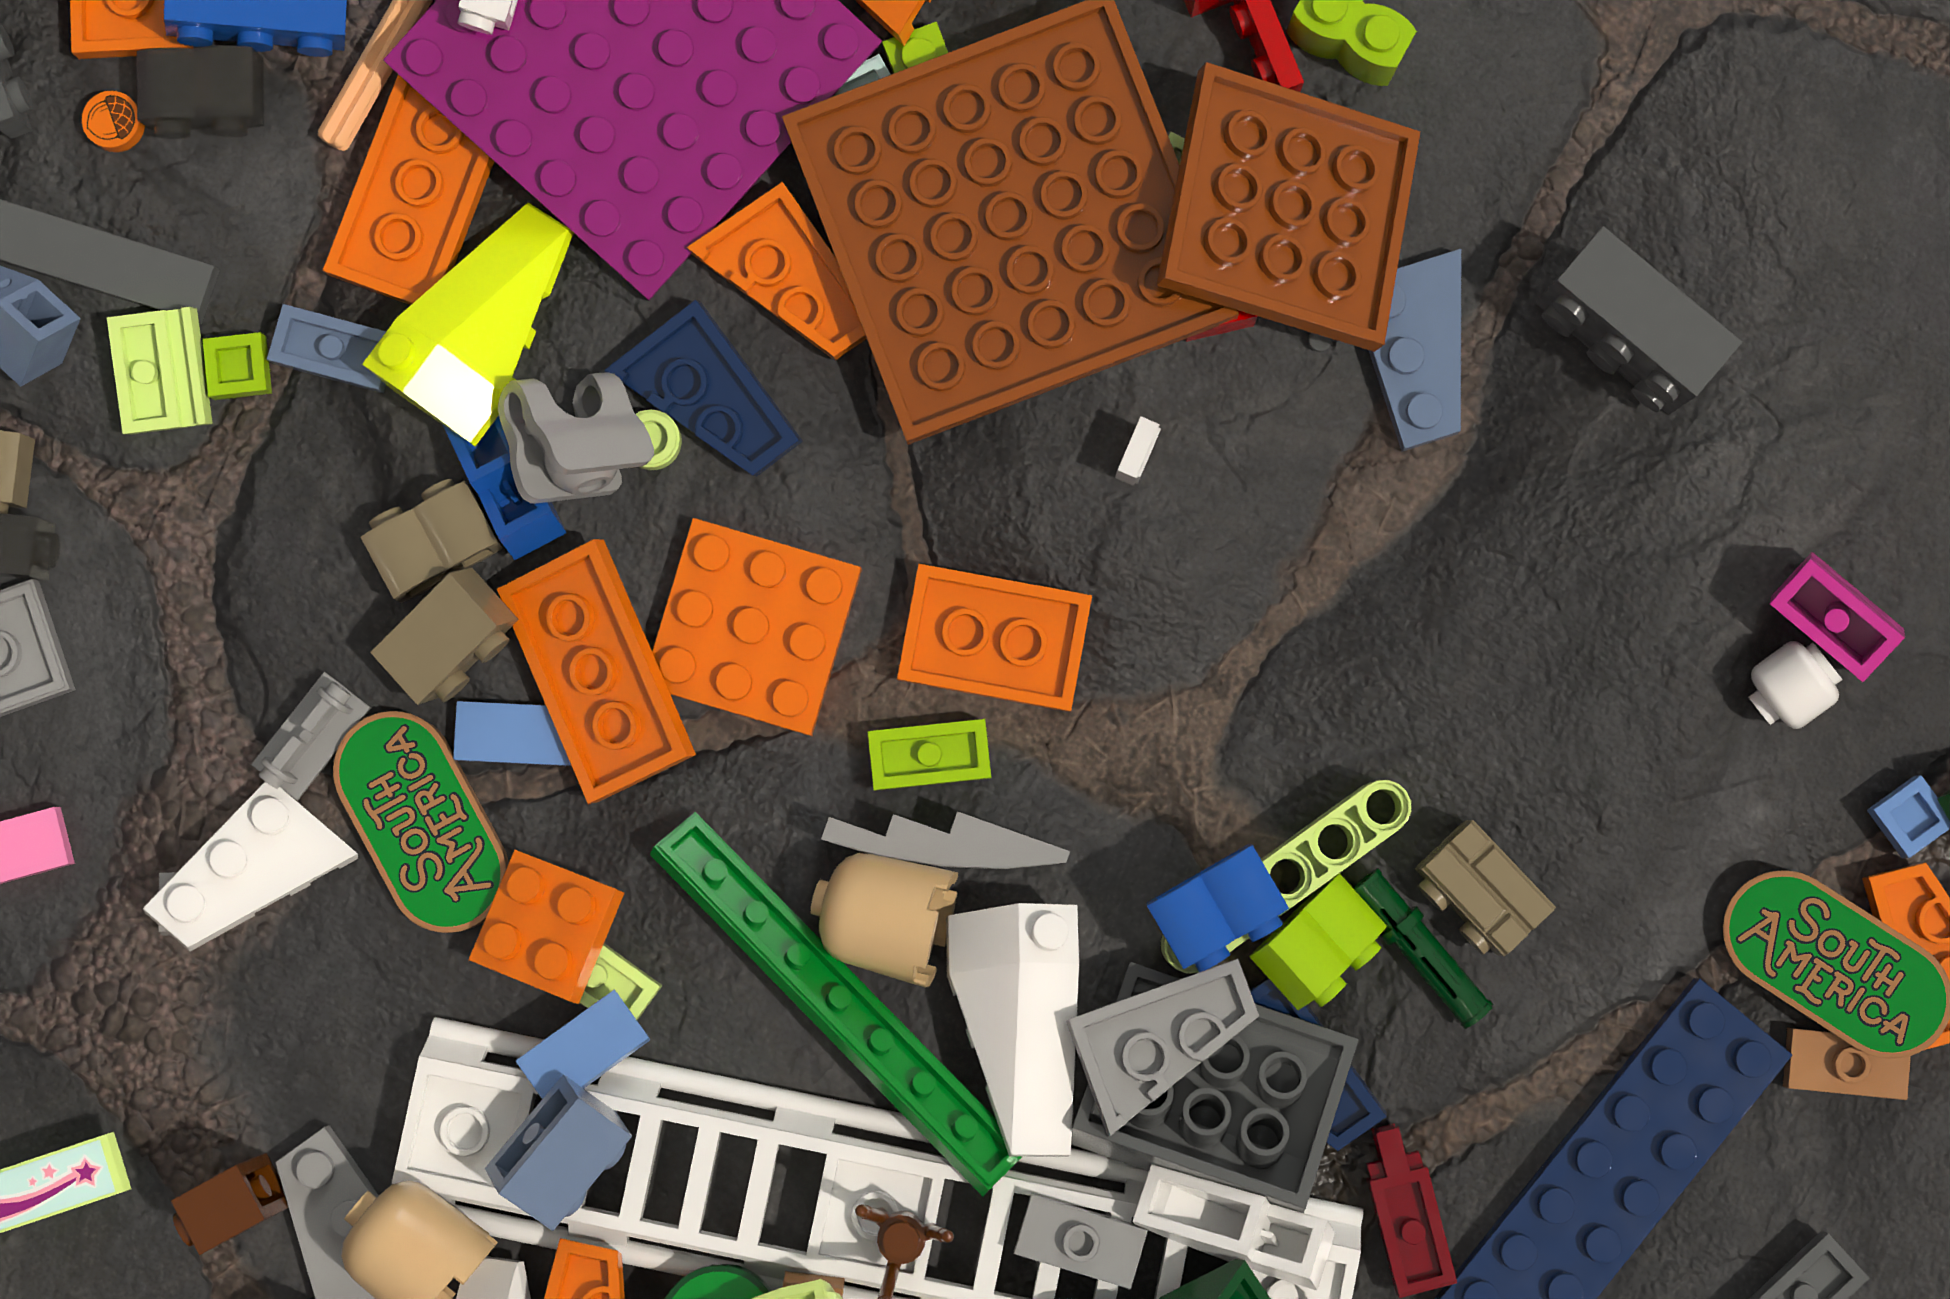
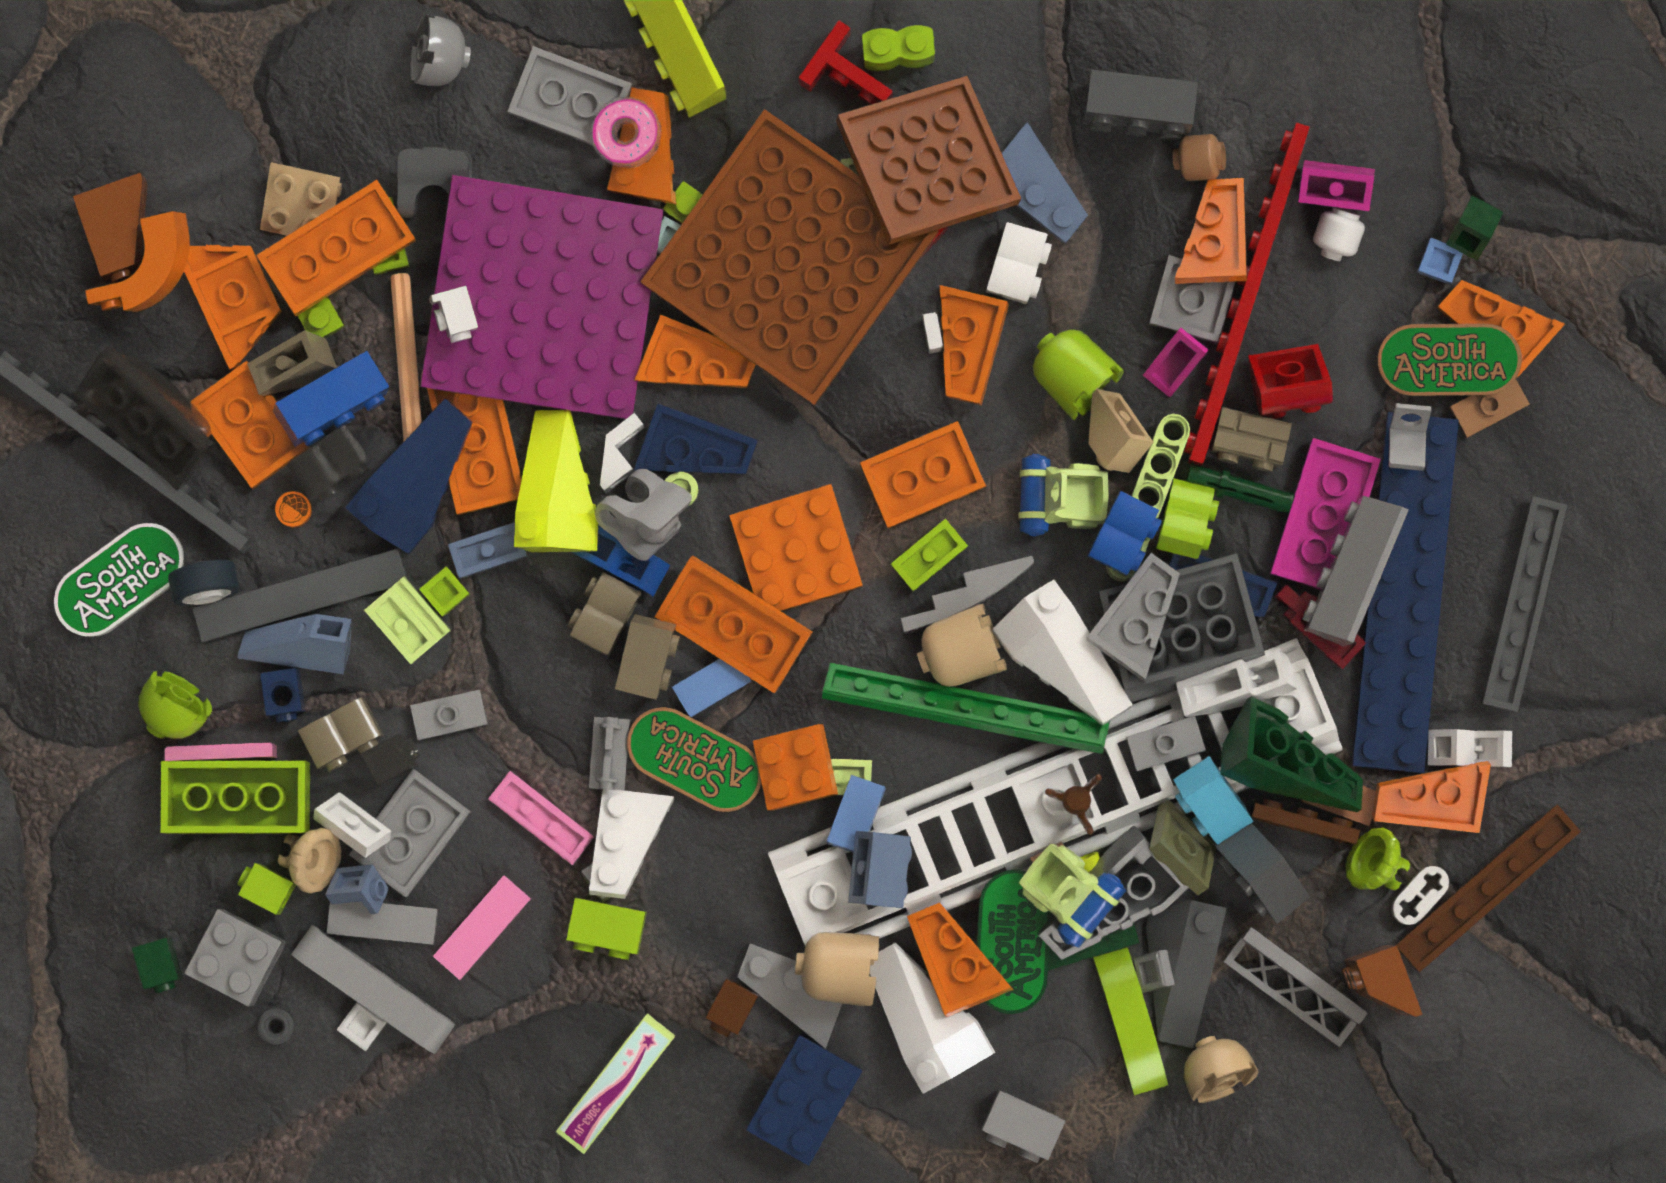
camera: 35 degrees left, 0 degrees up
none -> dark blue wedge [345,399,473,554]
none -> light grey plate [410,690,488,741]
none -> bright pink tile [488,771,595,865]
none -> lime brick [566,898,647,960]
none -> white slope [600,413,645,493]
none -> orange wing [939,285,1009,406]
none -> white brick [986,222,1052,304]
none -> yellowish green piece [1018,454,1109,536]
none -> lime cylinder [1033,329,1124,420]
none -> tan slope [1088,389,1154,473]
none -> dark pink slope [1143,328,1208,397]
none -> light grey plate [1149,255,1235,344]
none -> medium nougat head [1173,134,1226,181]
none -> orange wing [1175,178,1247,284]
none -> red plate [1184,122,1310,466]
none -> red brick [1248,344,1333,419]
none -> dark pink plate [1270,438,1381,590]
none -> light grey slope [1302,496,1409,647]
none -> light grey bracket [1389,403,1431,471]

